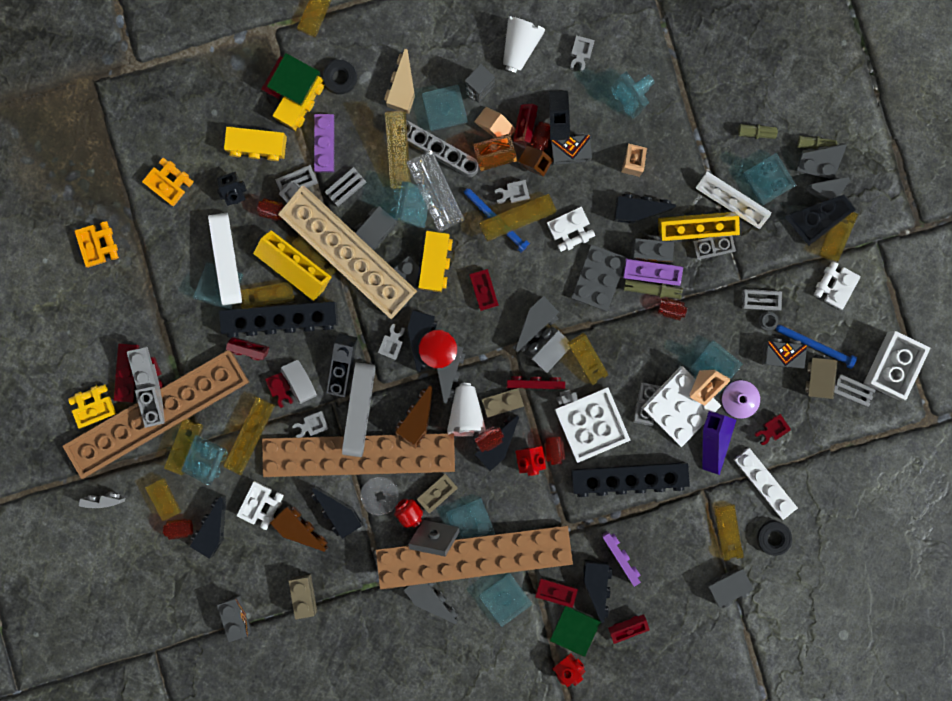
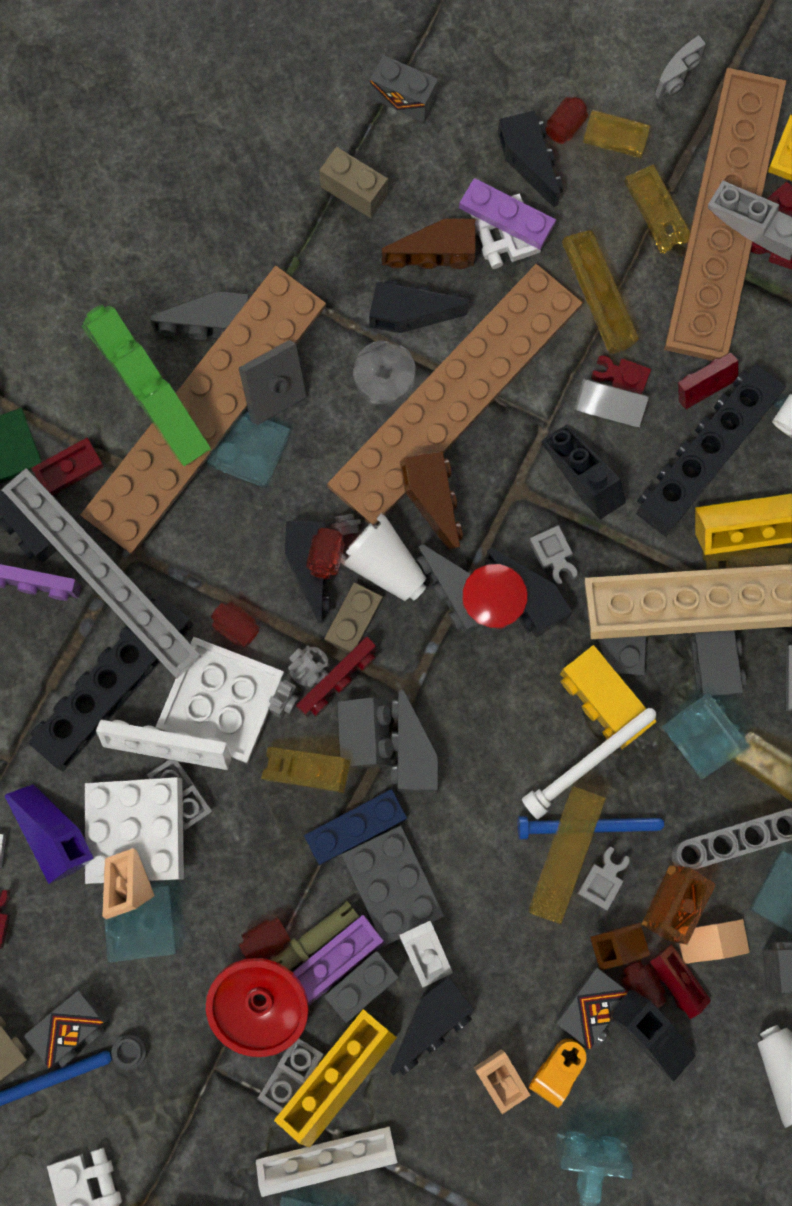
camera: 135 degrees right, 10 degrees down
clear light blue plate [181,435,228,485] -> none
clear yellow plate [240,282,295,309] -> none
light grey plate [292,411,329,438] -> none
light grey beam [342,362,375,457] -> none
red head [394,499,423,528] -> none
clear fence [406,150,464,232] -> none
dark tan plate [417,473,458,514] -> none
dark red plate [469,269,499,311] -> none
clear light blue plate [479,573,533,627] -> none
red brick [516,446,546,476] -> none
white plate [547,207,595,252] -> none
light grey plate [570,35,595,72] -> none
lavender dish [722,380,760,418] -> none
light grey tile [742,289,782,311] -> none
none -> light grey plate [2,468,201,679]
none -> bright green arch [81,305,211,466]
none -> white plate [96,720,231,770]
none -> red dish [206,958,309,1057]
none -> light grey gear [288,645,329,687]
none -> dark blue plate [304,789,407,866]
none -> dark grey plate [329,514,361,536]
none -> white slope [399,921,453,987]
none -> medium lavender plate [459,178,556,250]
none -> white piece [522,708,656,819]
none -> light orange piece [529,1038,586,1108]

